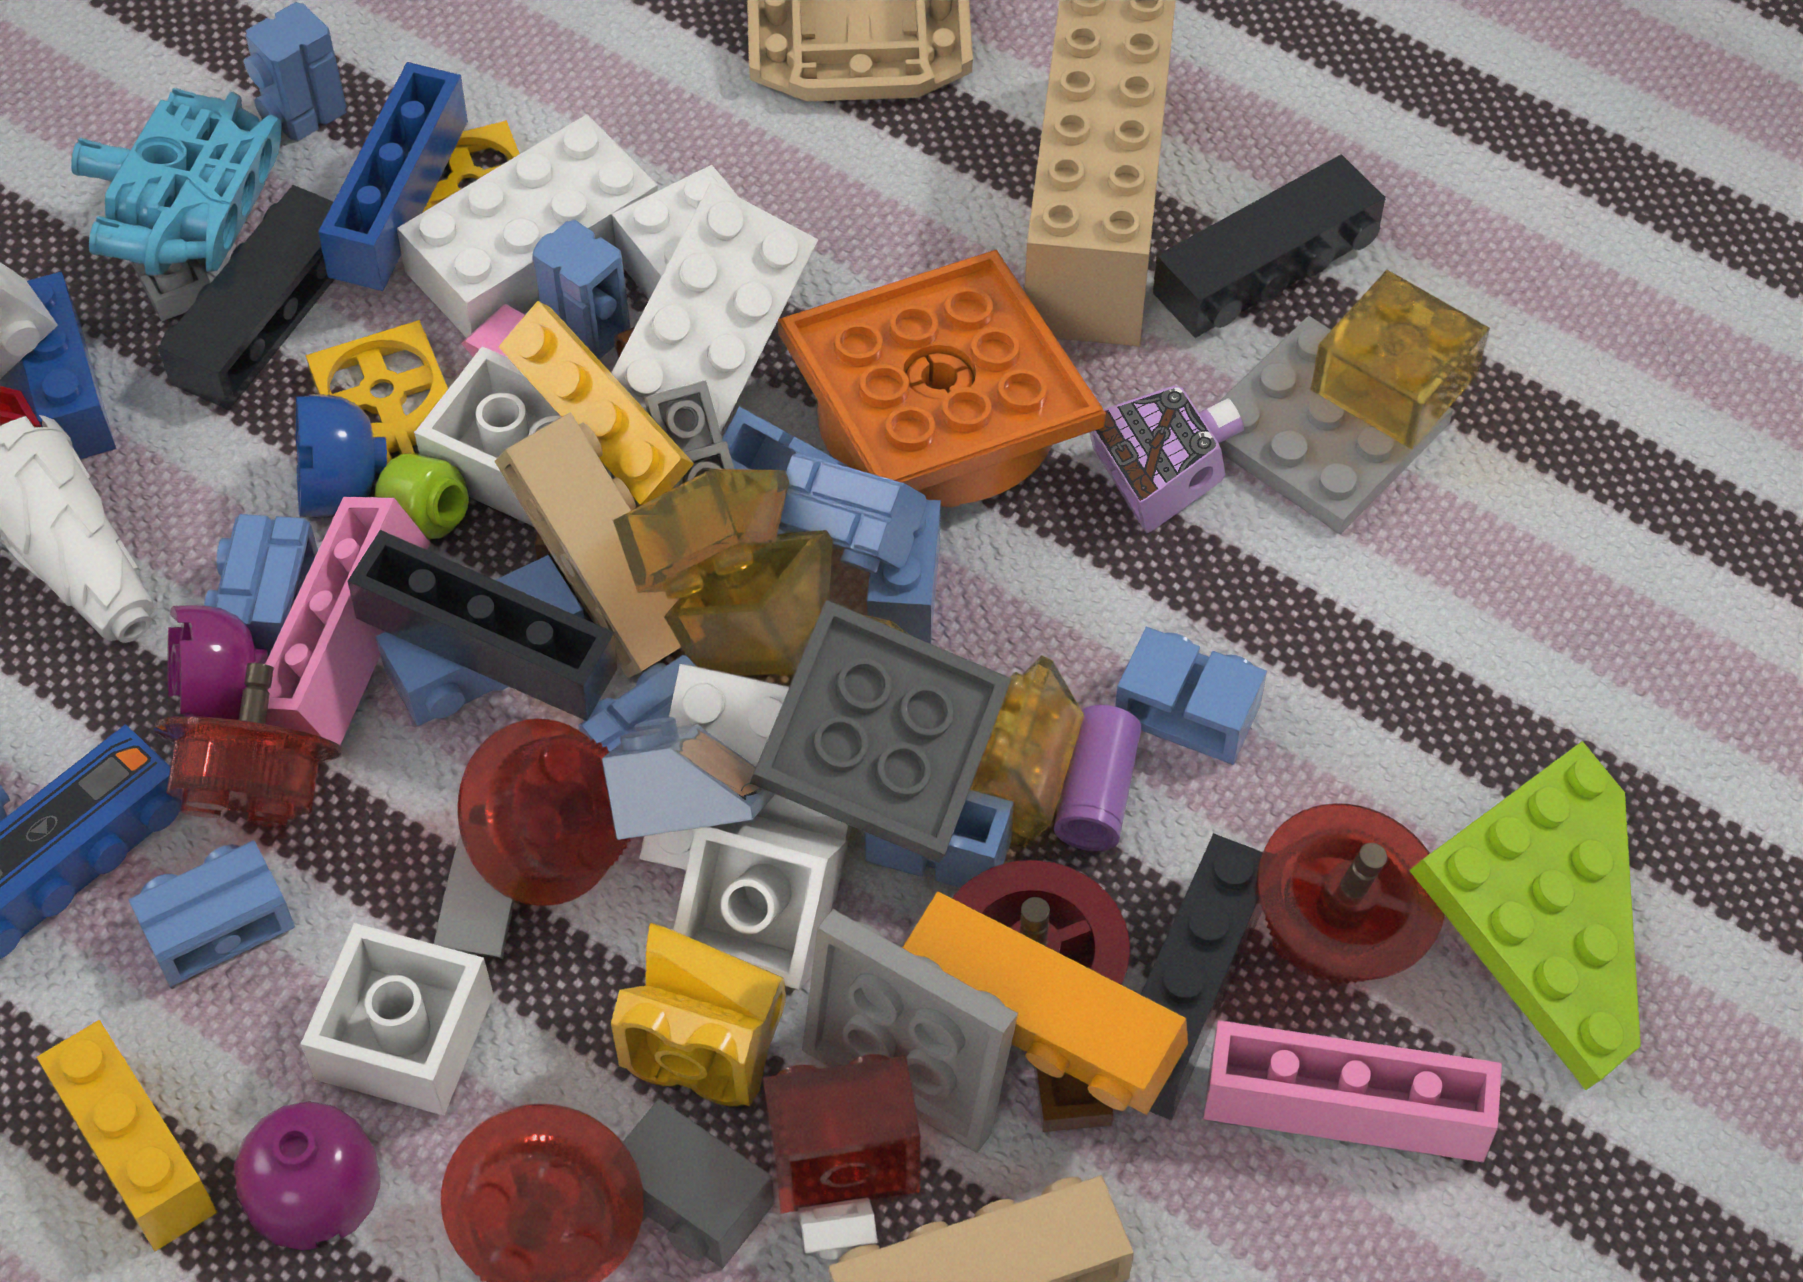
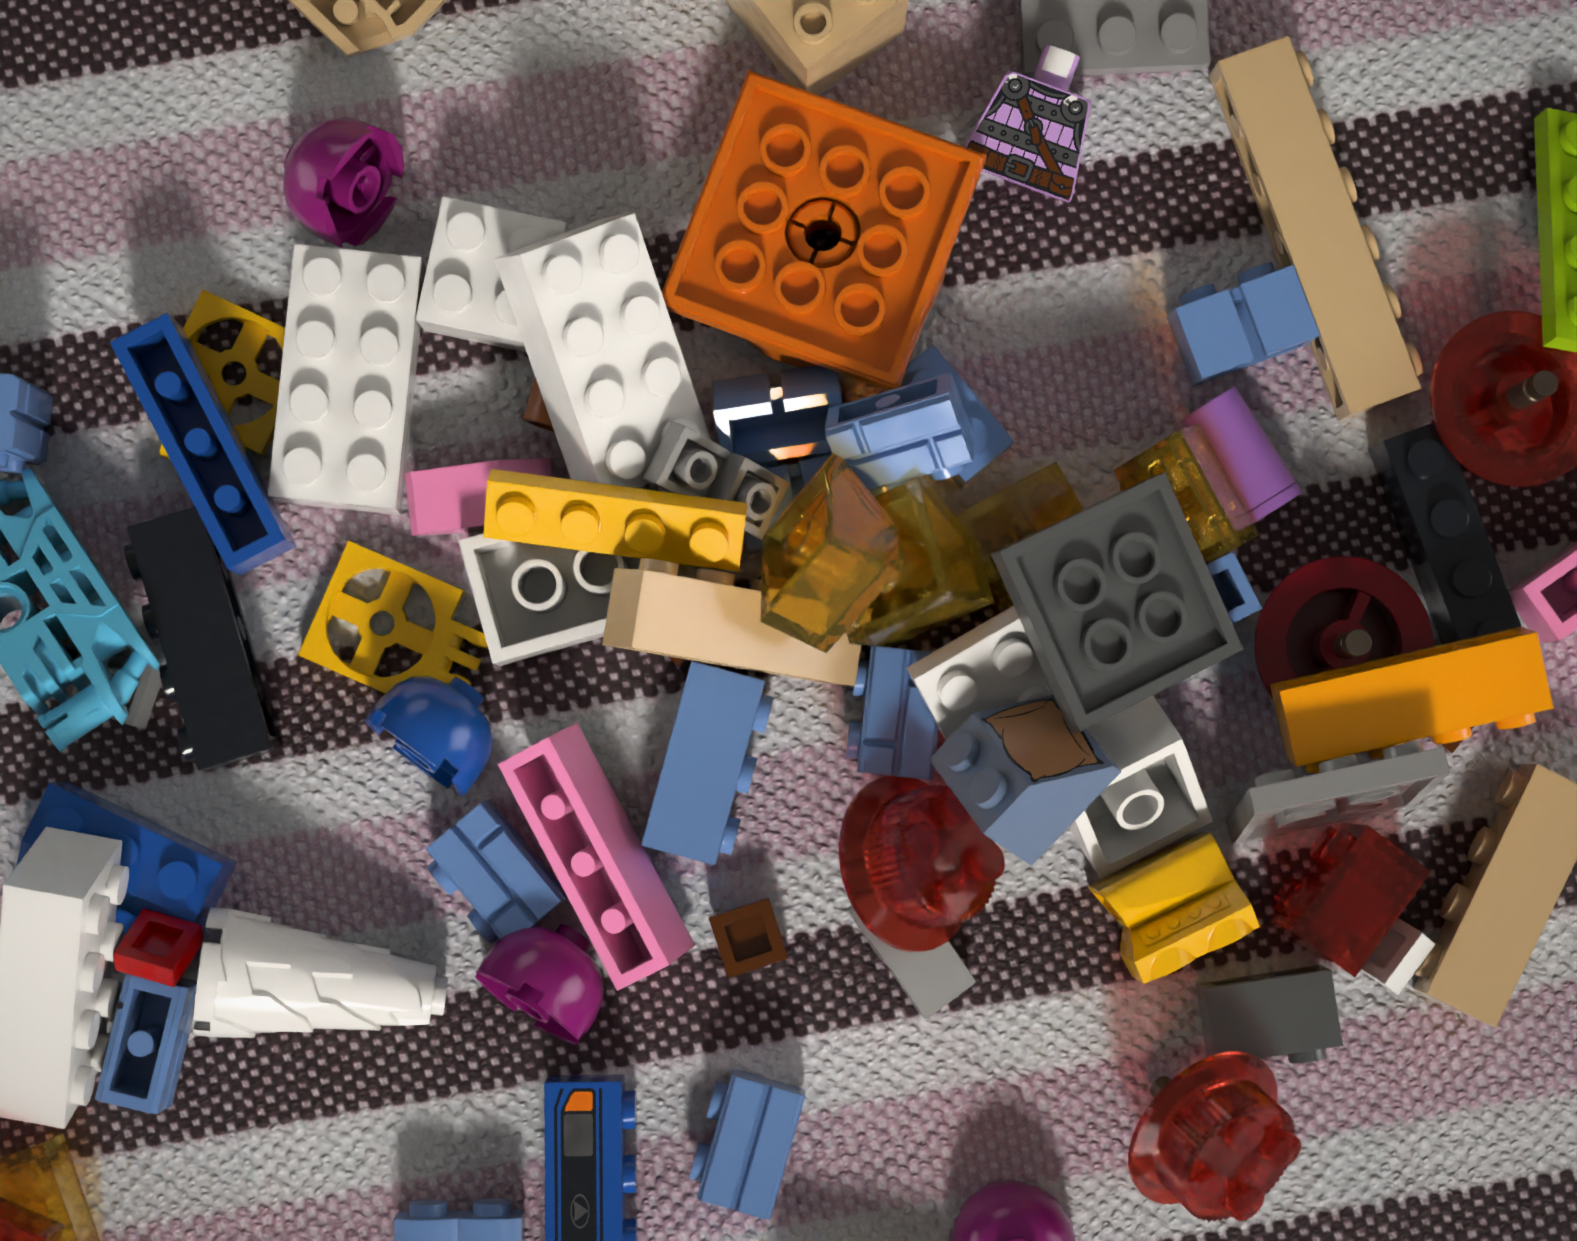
camera: 45 degrees left, 30 degrees up
clear red piece [154,663,343,828] -> none
white brick [301,923,494,1116] -> none
black brick [347,530,617,721] -> none
lime head [375,453,469,539] -> none
medium blue brick [532,219,630,360] -> none
none -> magenta cylinder [283,117,404,247]
none -> reddish brown plate [709,897,788,978]
none -> tan brick [1209,35,1423,422]

